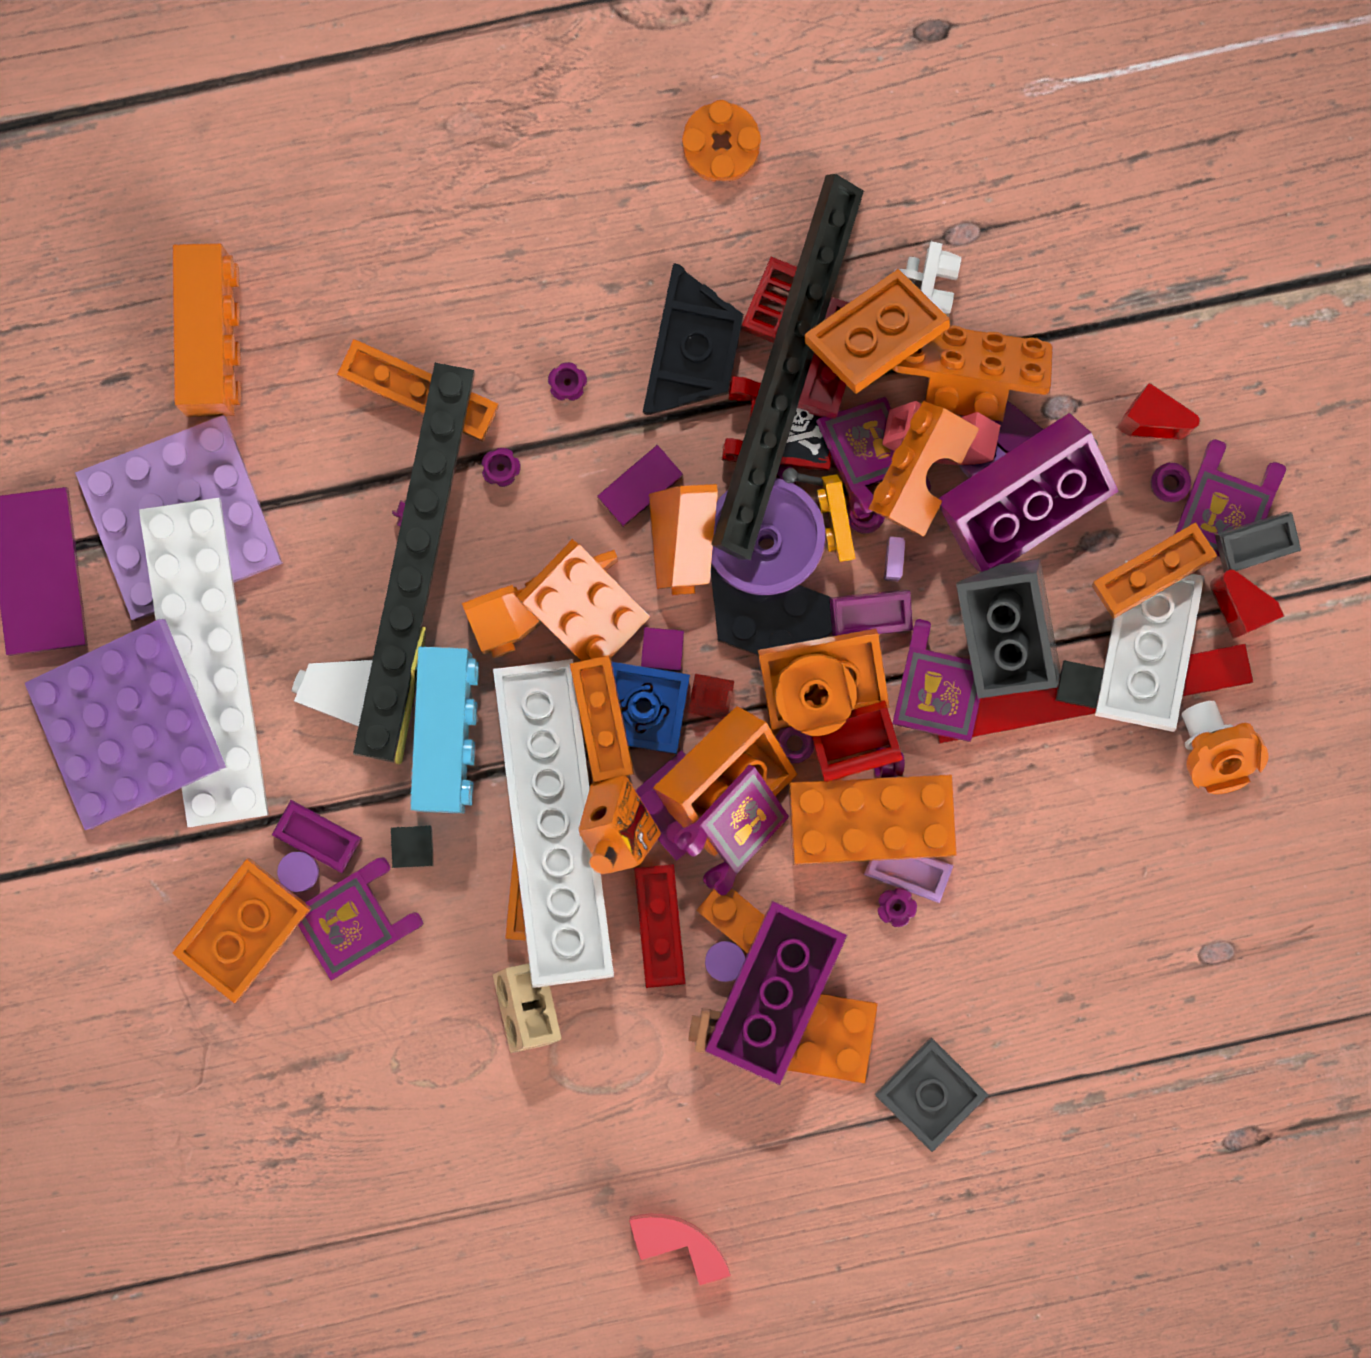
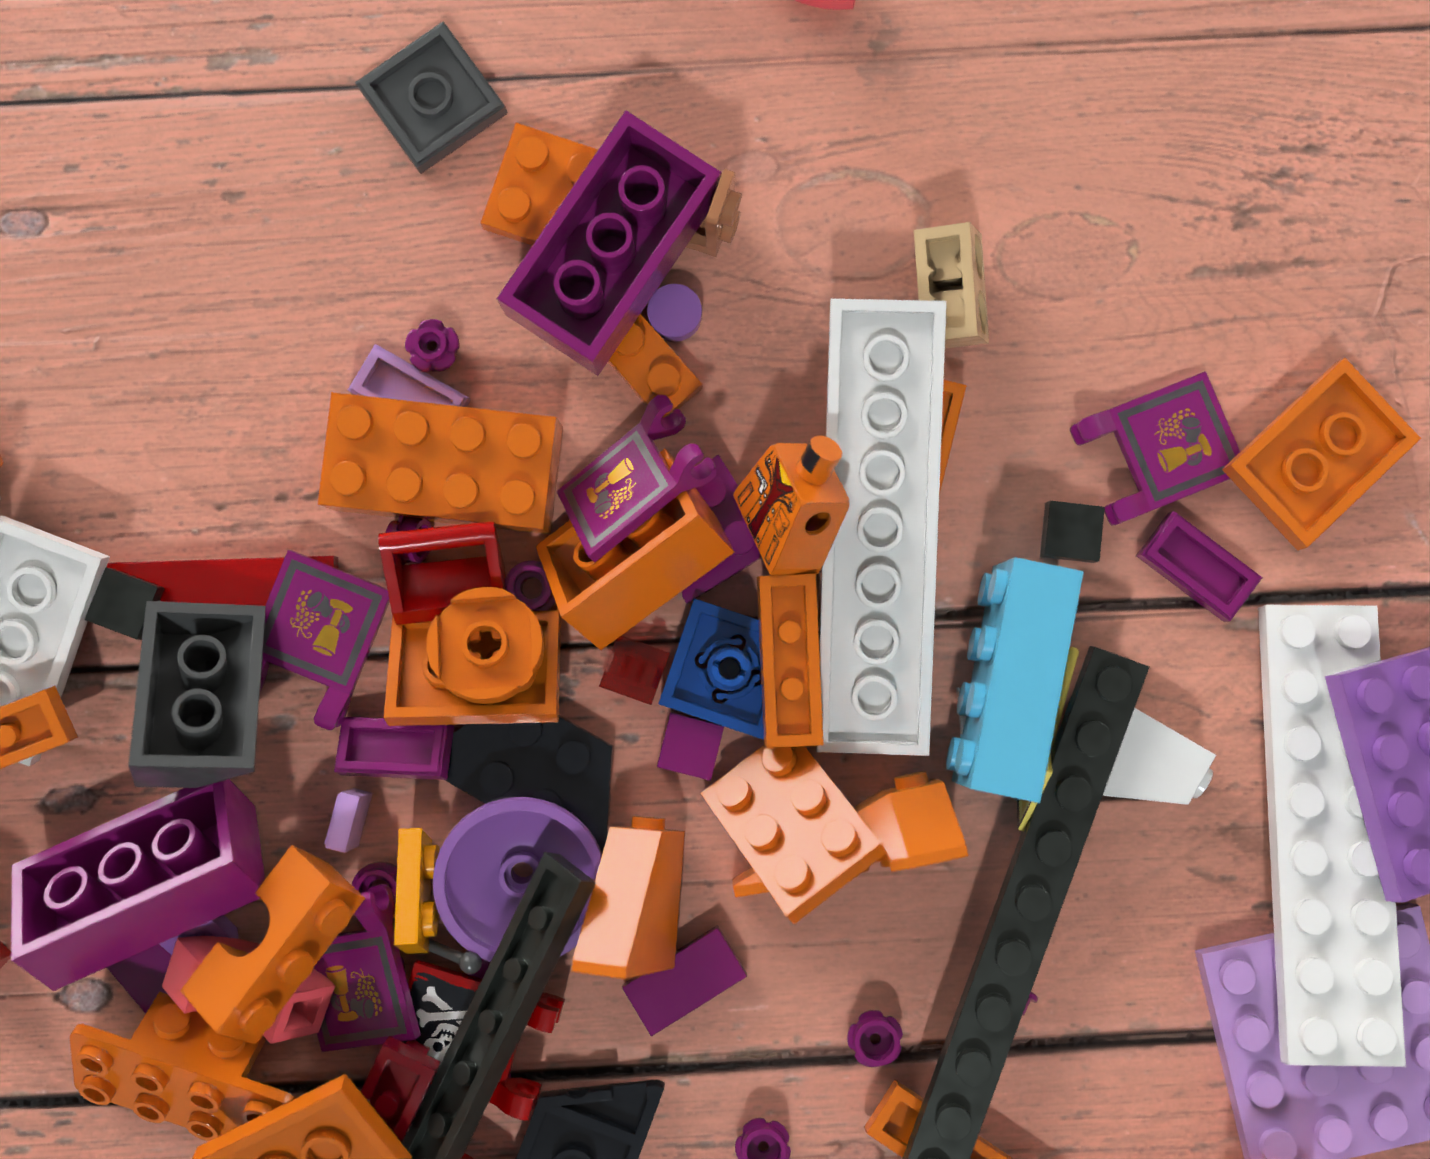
camera: 170 degrees left, 0 degrees up
medium lavender tile [277,852,319,892] -> none
red tile [634,864,686,988] -> none

